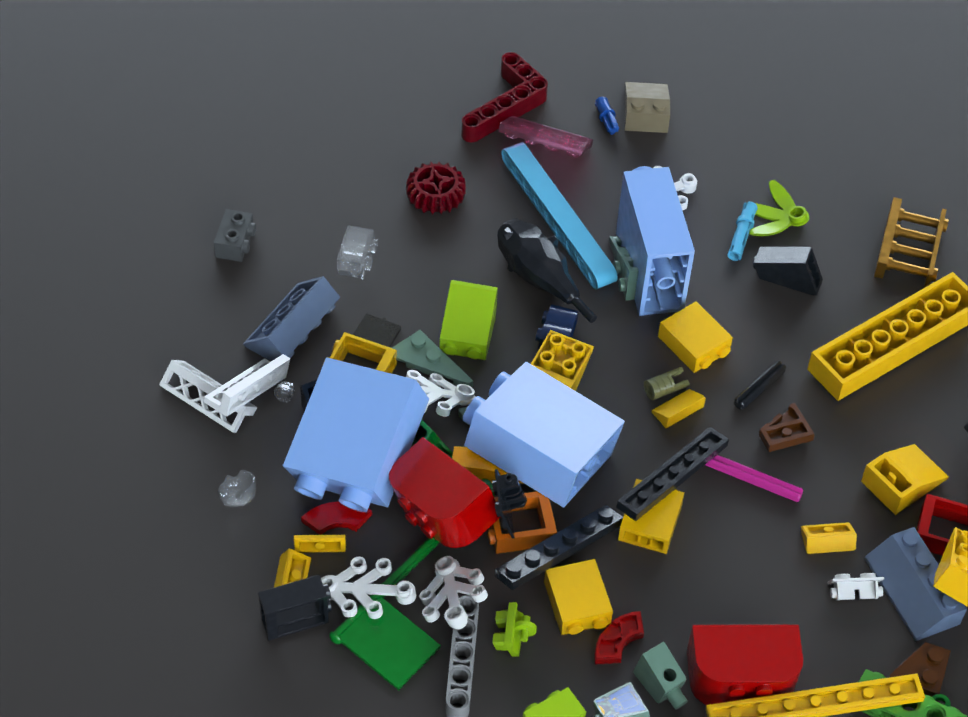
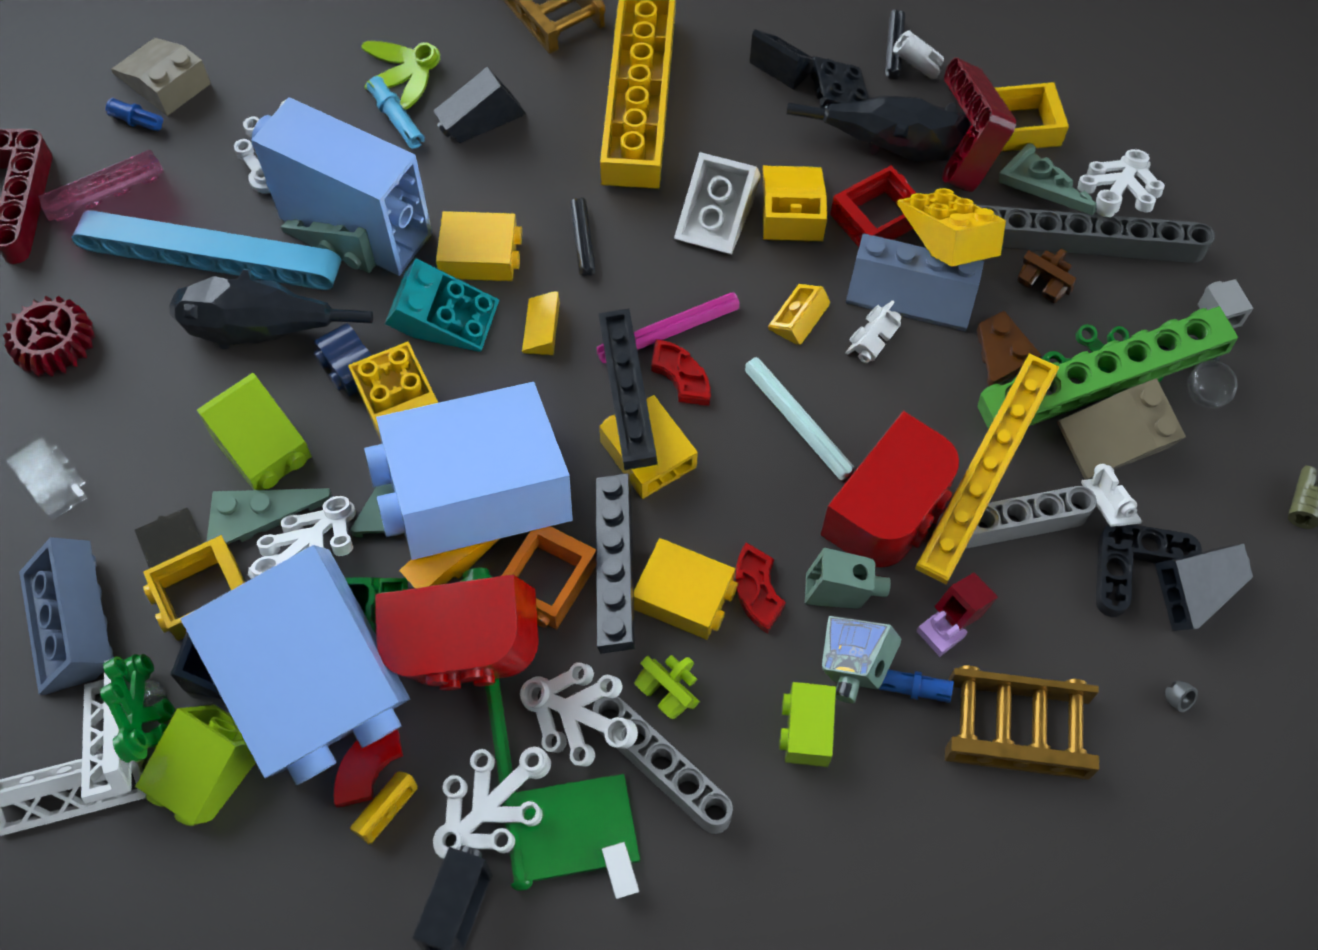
camera: 50 degrees left, 10 degrees up
clear hair [218,470,257,507] -> none
yellow slope [274,548,311,588] -> none
black hinge [492,469,527,539] -> none
olive hinge [644,367,690,400] -> none
reddish brown wing [759,403,814,452] -> none
none -> green plant [100,654,175,763]
none -> lime slope [135,705,256,826]
none -> teal slope [385,259,499,352]
none -> white piece [602,842,639,899]
none -> red tile [651,339,711,406]
none -> white slope [674,152,761,255]
none -> light aqua axle [745,357,855,481]

